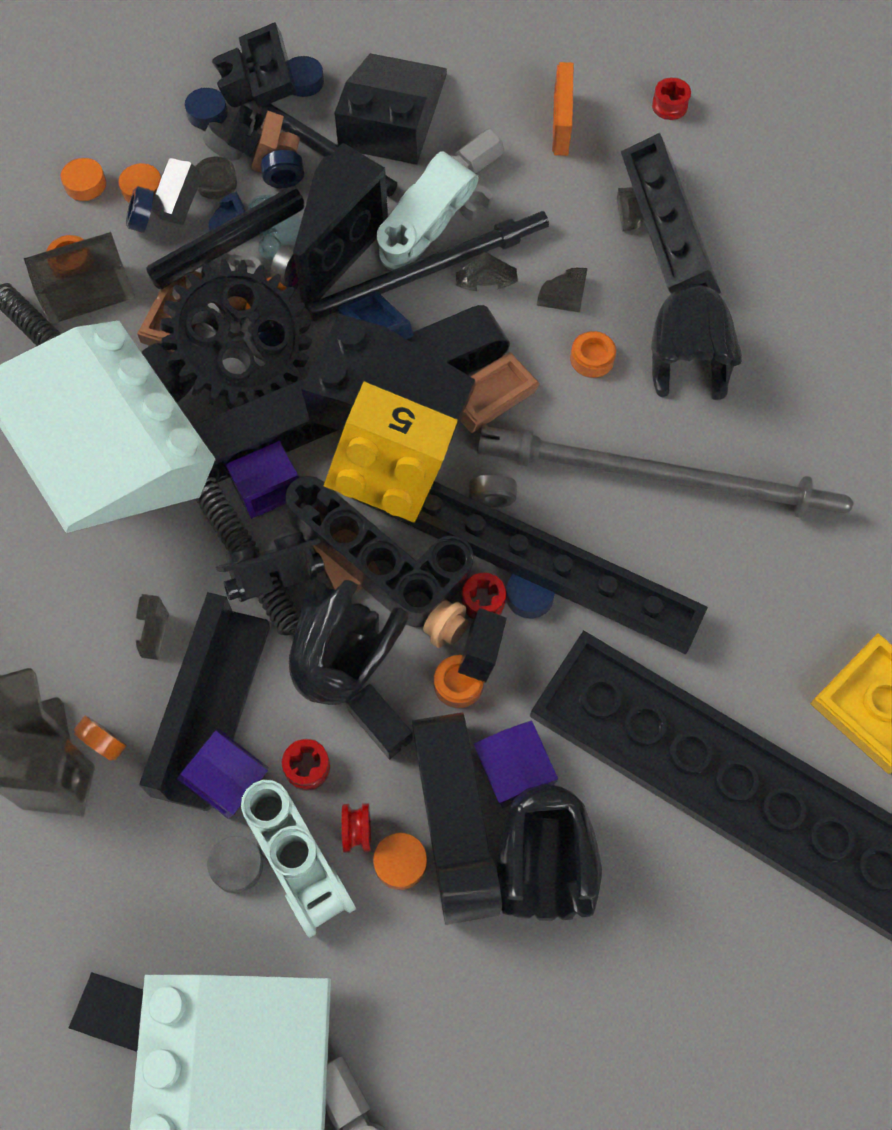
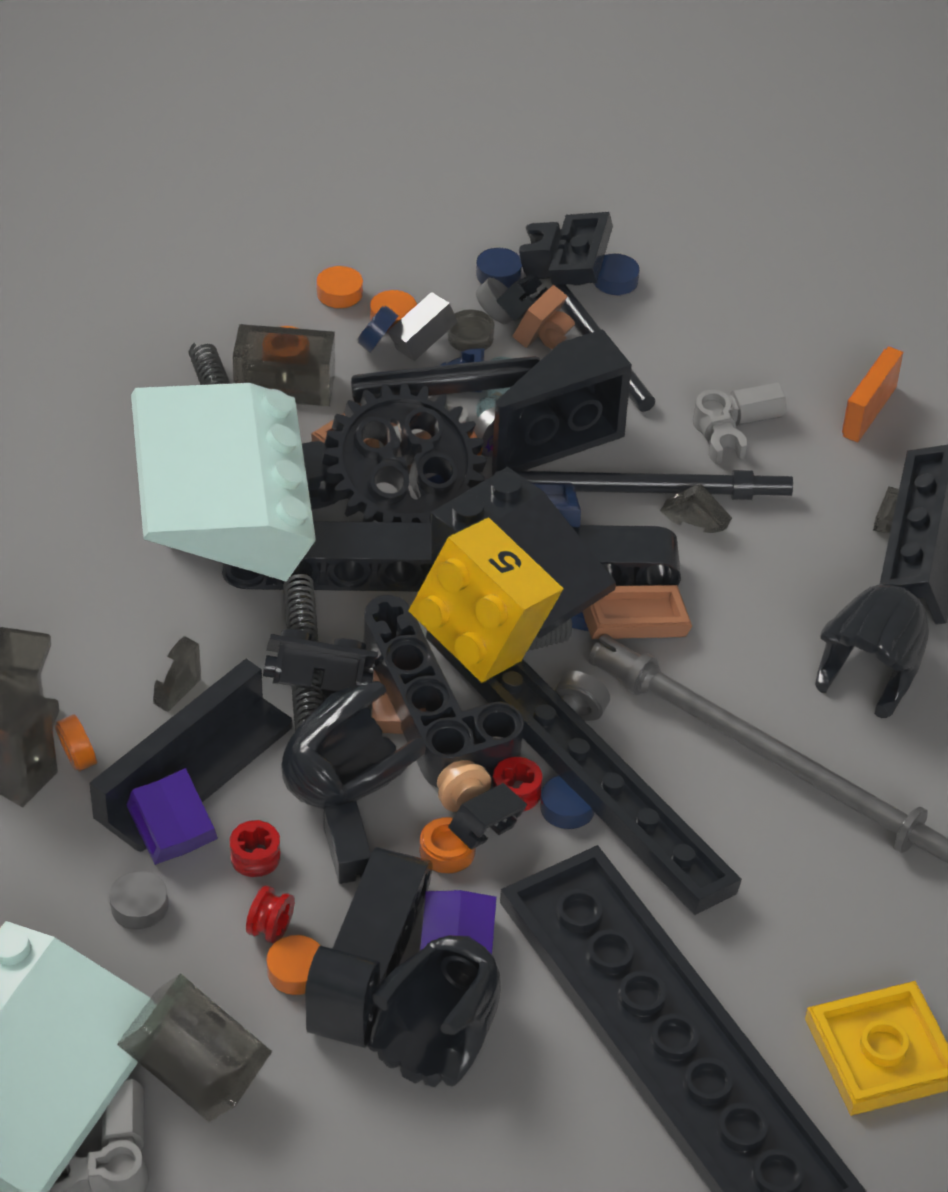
camera: 25 degrees right, 20 degrees down
dark purple piece [226,441,299,519] -> none
light aqua piece [241,780,356,938] -> none
dark blue tile [261,150,304,188] -> none
black slope [334,53,447,165] -> none
light aqua piece [377,151,479,271] -> none
clear smoke tile [537,268,588,313] -> none
orange tile [570,331,616,378] -> none
none -> clear smoke panel [117,973,273,1122]

